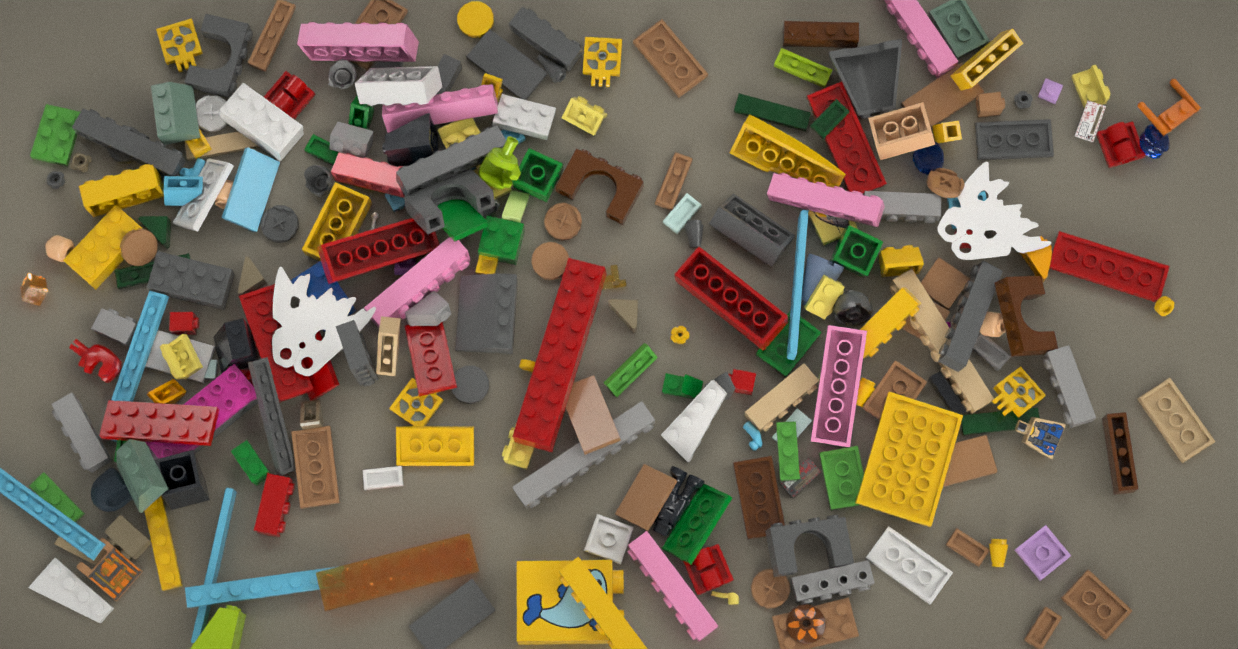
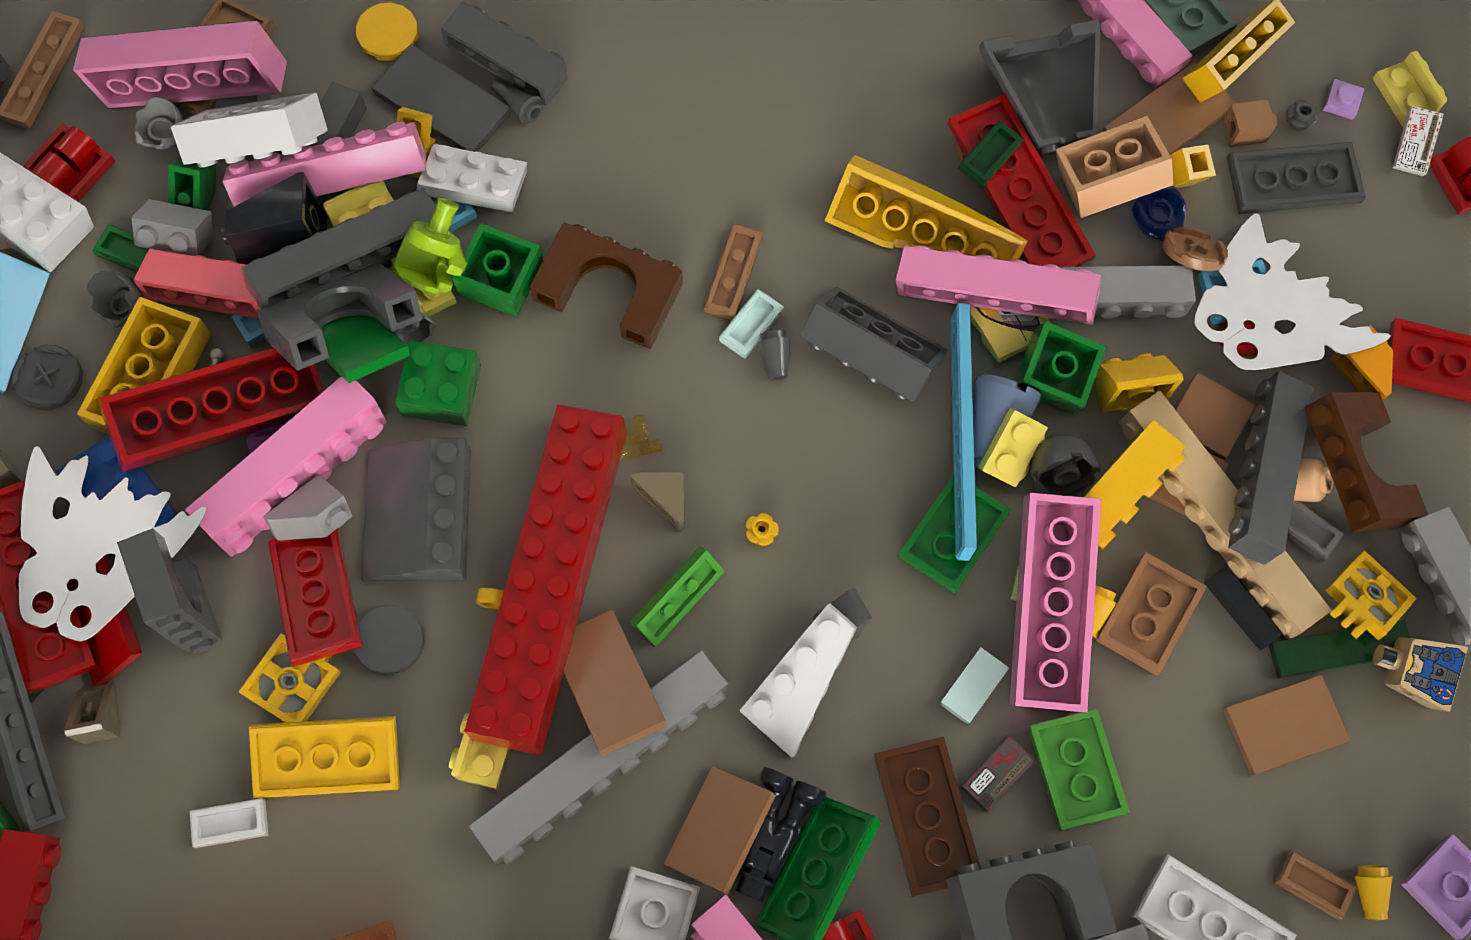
camera: 10 degrees left, 5 degrees down
medium nougat plate [291,426,340,509] -> none
tan brick [376,316,401,376] -> none
yellow plate [475,255,498,275] -> none
yellowish green tile [502,190,529,223] -> none
medium nougat tile [531,242,569,280] -> none
medium nougat tile [544,203,582,241] -> none
light yellow bracket [562,96,608,136] -> none
yellow piece [583,37,622,87] -> none
medium nougat tile [633,19,708,98] -> none
green slope [662,373,703,399] -> none
red brick [674,247,788,351] -> none
red brick [729,369,756,396] -> none
dark green tile [734,93,811,132] -> none
medium azure arm [743,421,763,451] -> none
tan brick [744,364,819,432] -> none
lime plate [774,48,833,88] -> none
bright green plate [776,421,800,481] -> none
reddish brown brick [783,21,859,48] -> none
yellow plate [855,392,963,527] -> none

